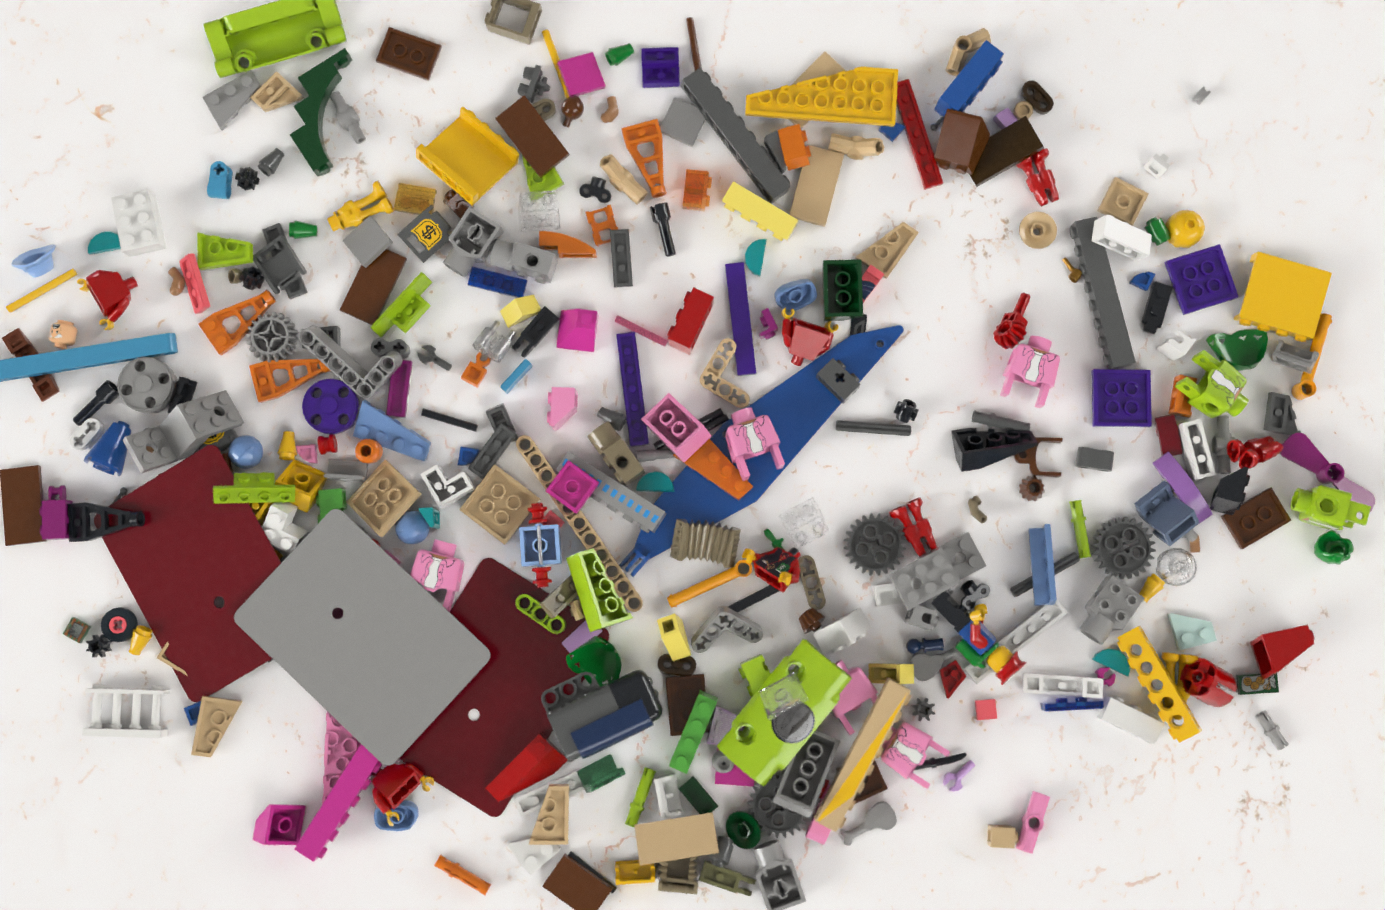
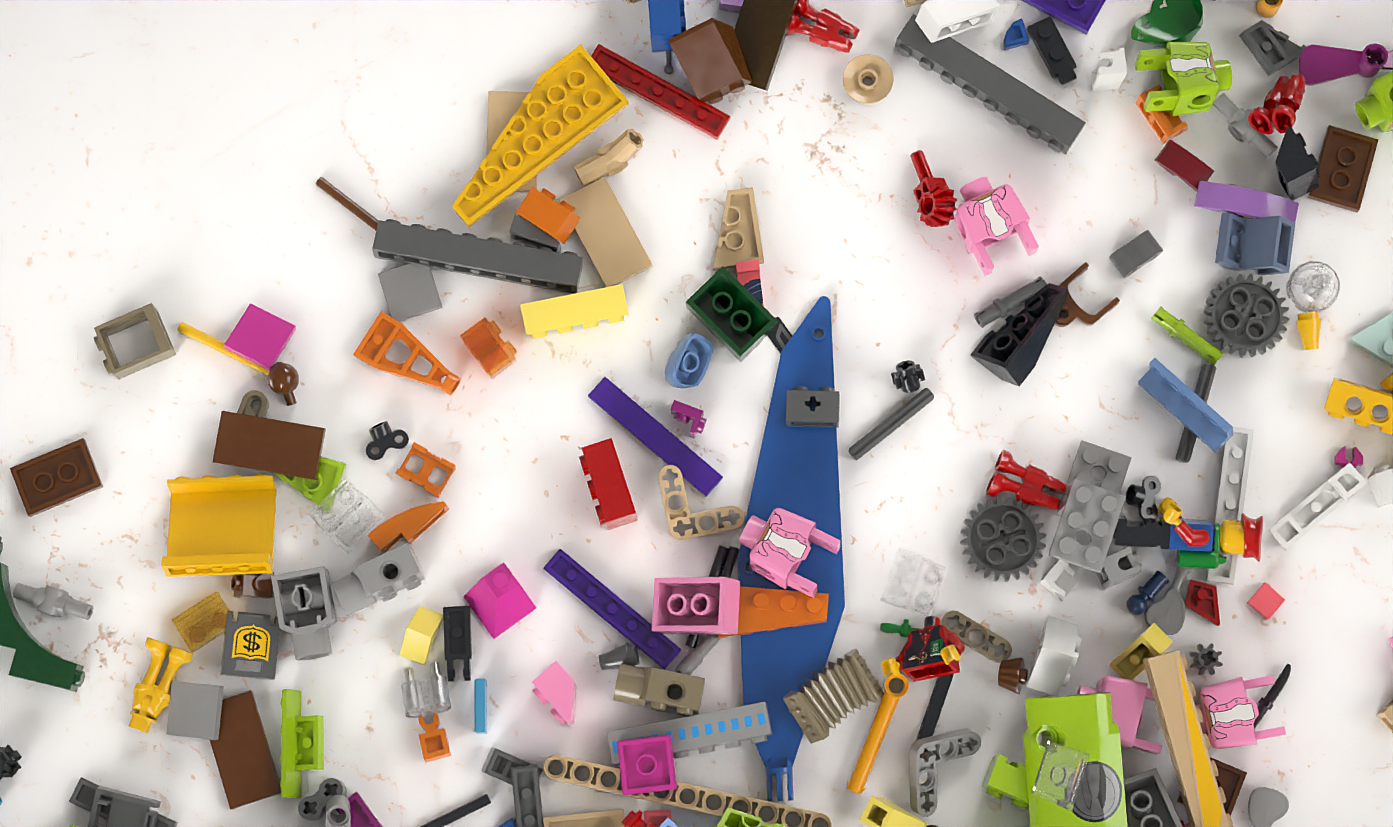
camera: 40 degrees left, 5 degrees down
dark grey cone [257,148,285,176] -> none
green cone [289,220,317,239] -> none
dark grey bar [418,345,452,371] -> none
clear blue plate [467,266,528,298] -> none
dark grey hips [517,65,551,103] -> none
tan piece [599,154,648,204] -> none
medium nougat arm [601,96,619,123] -> none
green cone [605,43,634,66] -> none
dark grey tile [610,229,633,288] -> none
clear pink bar [614,315,668,347] -> none
teal tile [636,472,674,492] -> none
dark purple slope [641,47,680,88] -> none
black piece [650,202,676,257] -> none
teal tile [745,239,767,277] -> none
torso [781,307,839,366] -> none
blue tile [878,122,905,142] -> none
lavender bar [943,760,975,791] -> none
dark tan arm [968,496,987,524] -> none
reddish brown piece [1019,476,1045,501] -> none
clear blue plate [1040,697,1104,712] -> none
pearl gold hand [1062,257,1082,283] -> none
light grey brick [1079,575,1145,645] -> none
dark purple plate [1091,369,1152,427] -> none
teal tile [1091,649,1130,677] -> none
white brick [1177,419,1216,481] -> none
arm [1181,529,1200,553] -> none

